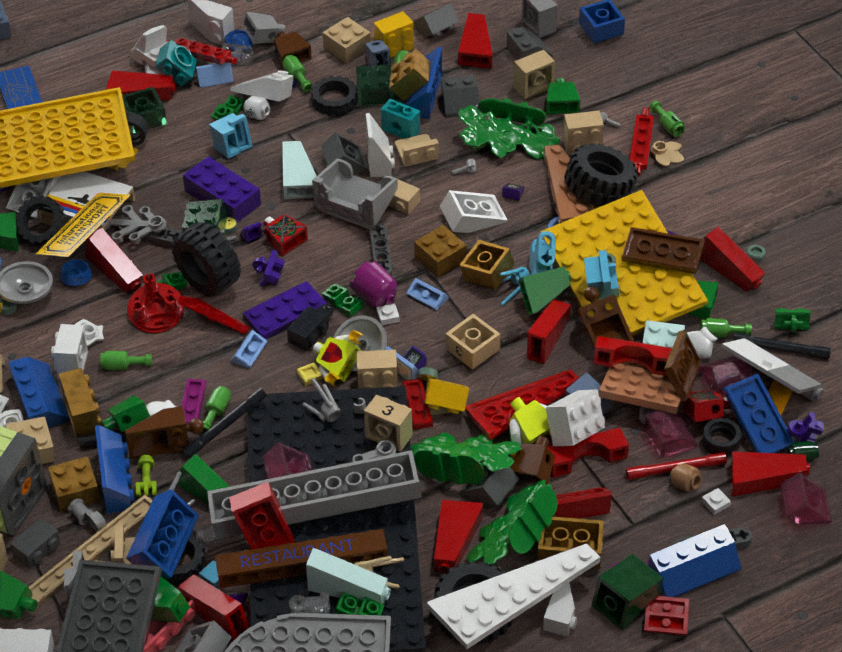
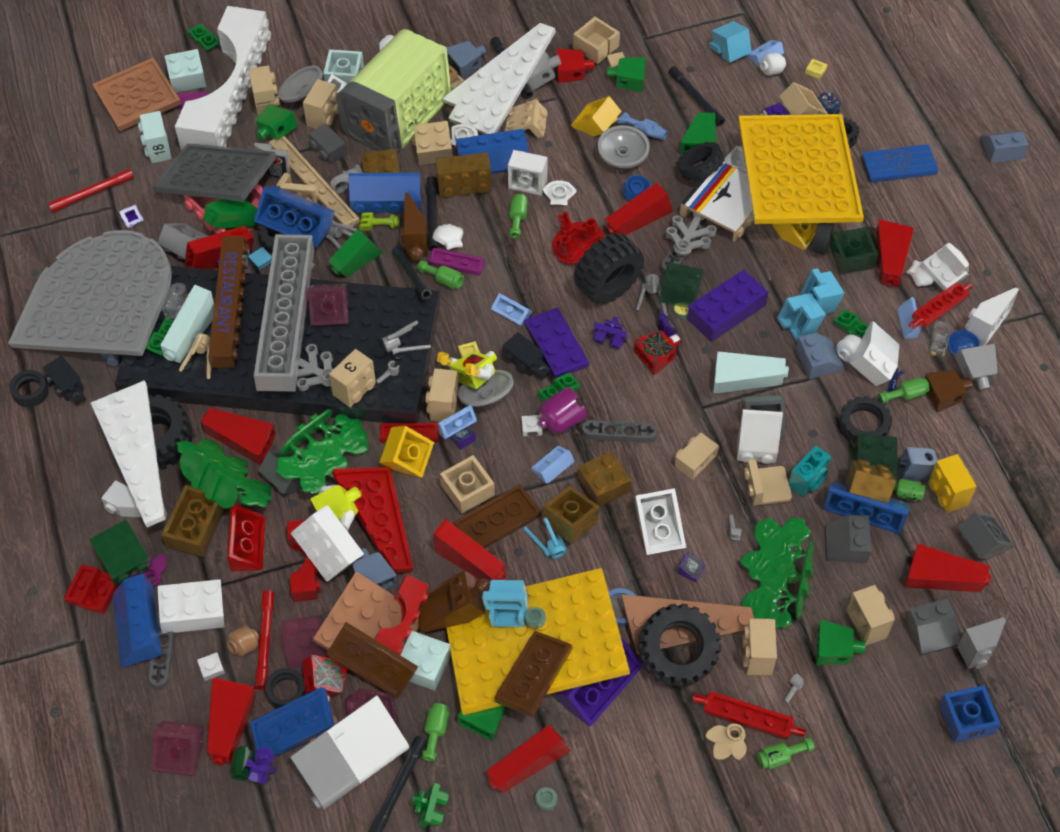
camera: 100 degrees right, 10 degrees up
yellow sticker [36,193,130,257] -> none
green torso [101,395,150,432] -> none
teal brick [155,40,197,86] -> none
red wing [177,296,250,334] -> none
red slope [229,482,295,550] -> none
light grey windscreen [312,158,398,229] -> none
tan brick [323,17,371,64] -> none
sand green tile [418,367,438,381] -> none
reddish brown torso [510,436,555,484] -> none
green slope [518,266,571,317] -> none
medium azure piece [529,231,555,275] -> none
white animal [687,327,717,360] -> none
none -> white brick [158,580,225,634]
none -> reddish brown tile [453,484,542,549]
none -> sand blue slope [796,333,845,379]
none -> medium azure plate [800,269,845,314]

